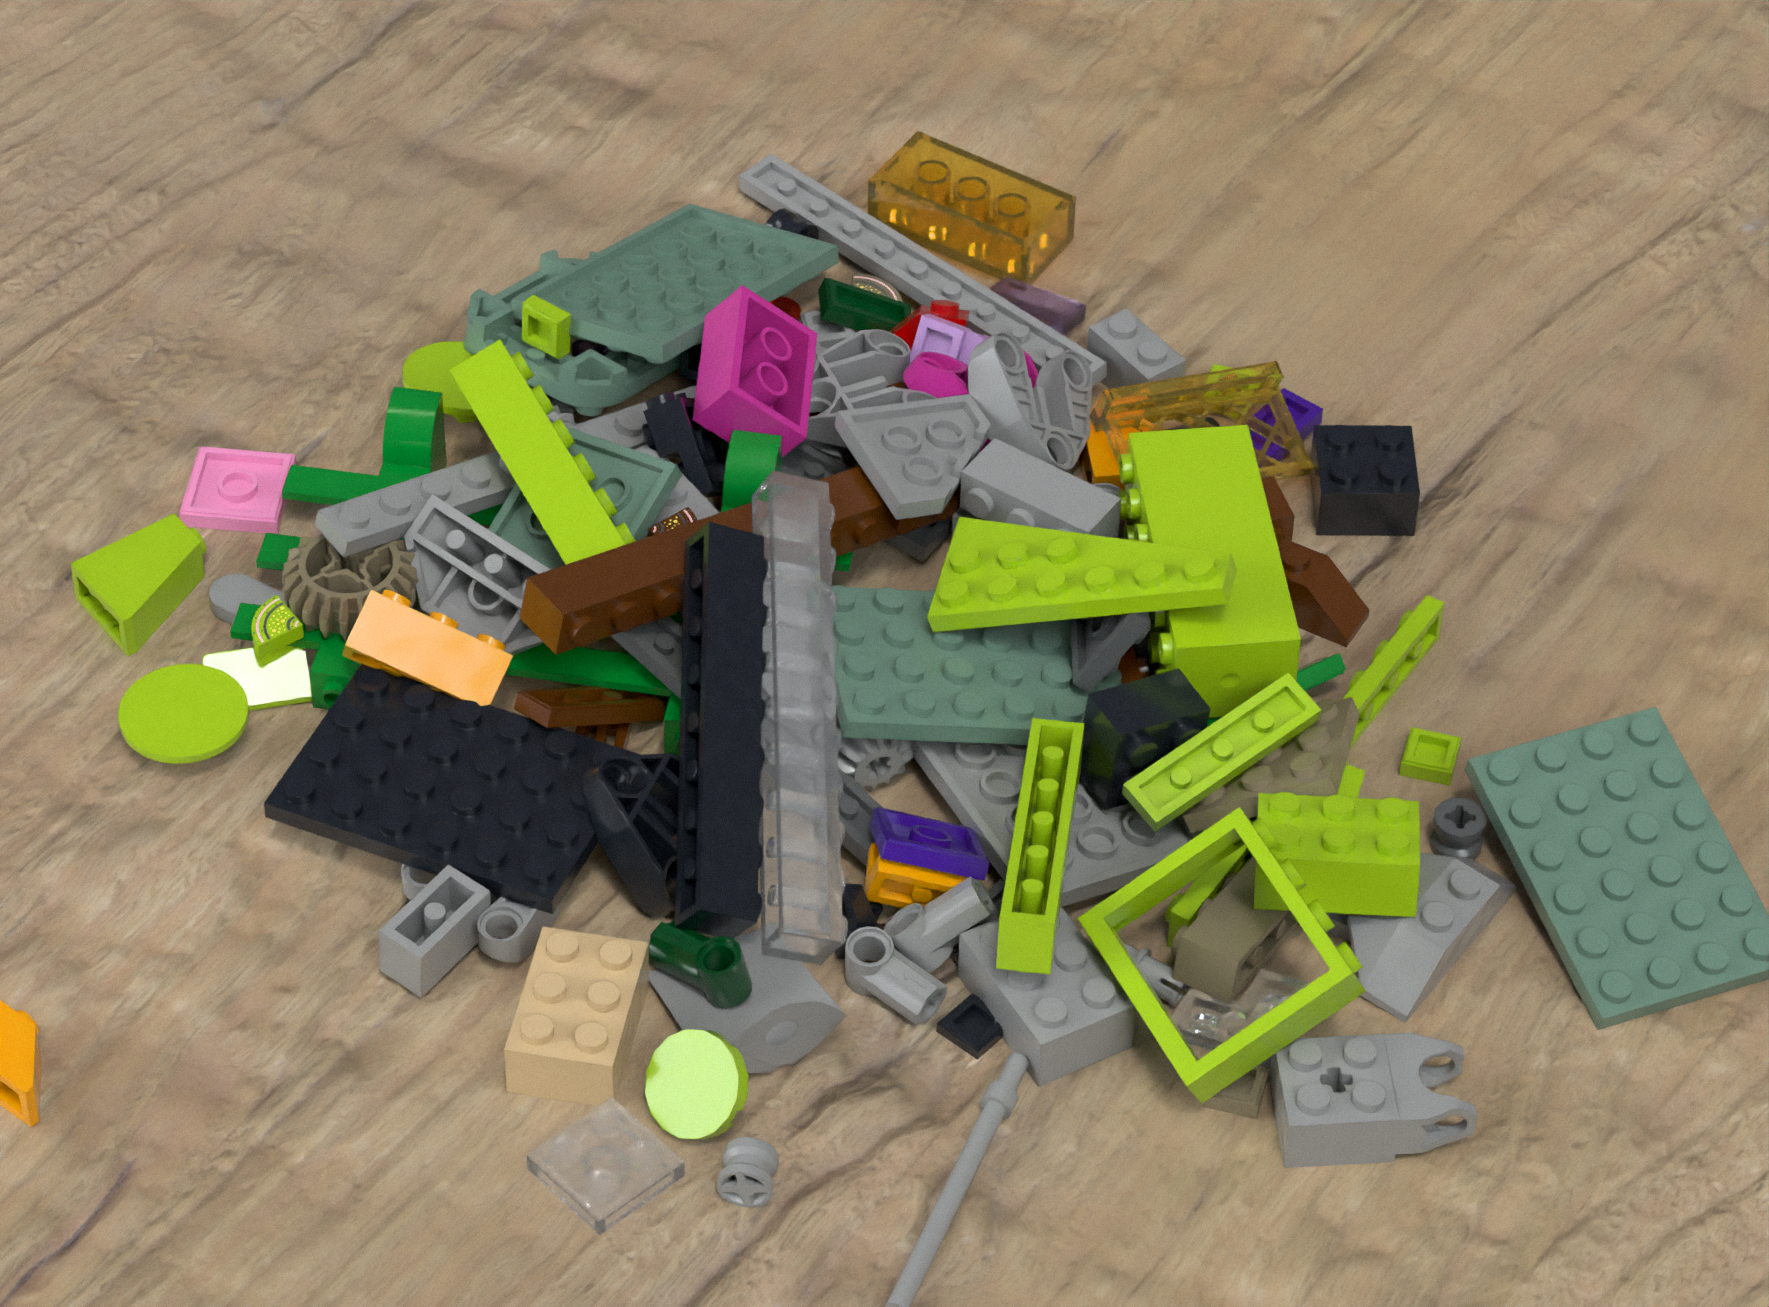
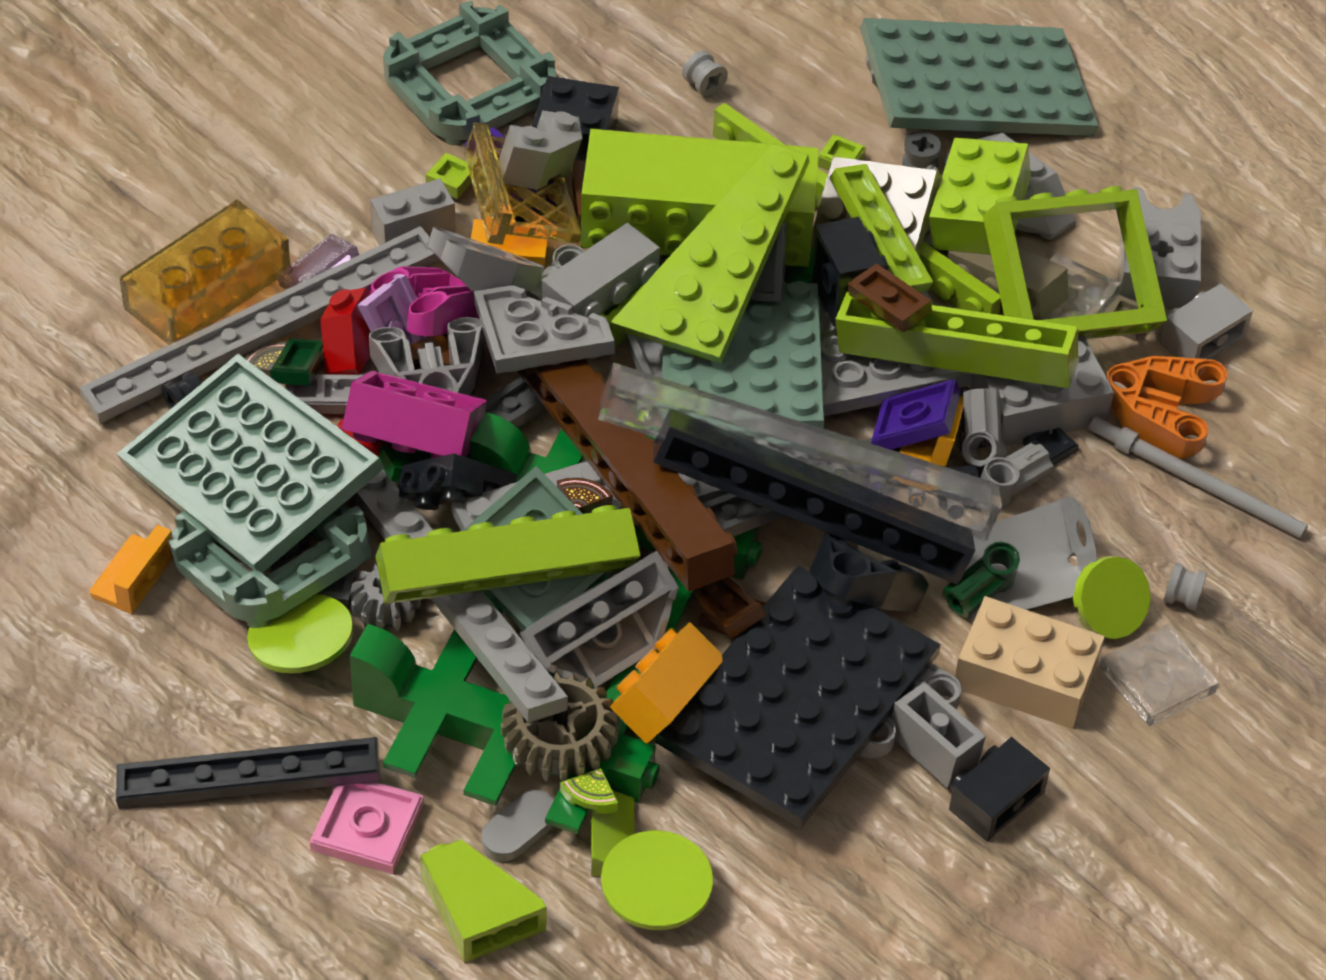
camera: 80 degrees left, 5 degrees up
lime tile [522,295,571,360] -> none
none -> light orange panel [90,525,173,614]
none -> black tile [116,737,381,809]
none -> sand green plate [383,1,556,145]
none -> light grey brick [498,110,582,190]
none -> light grey wheel [682,51,728,97]
none -> reddish brown plate [848,263,932,332]
none -> black brick [949,736,1050,842]
none -> orange connector [1106,356,1227,459]
none -> light grey brick [1160,283,1253,359]

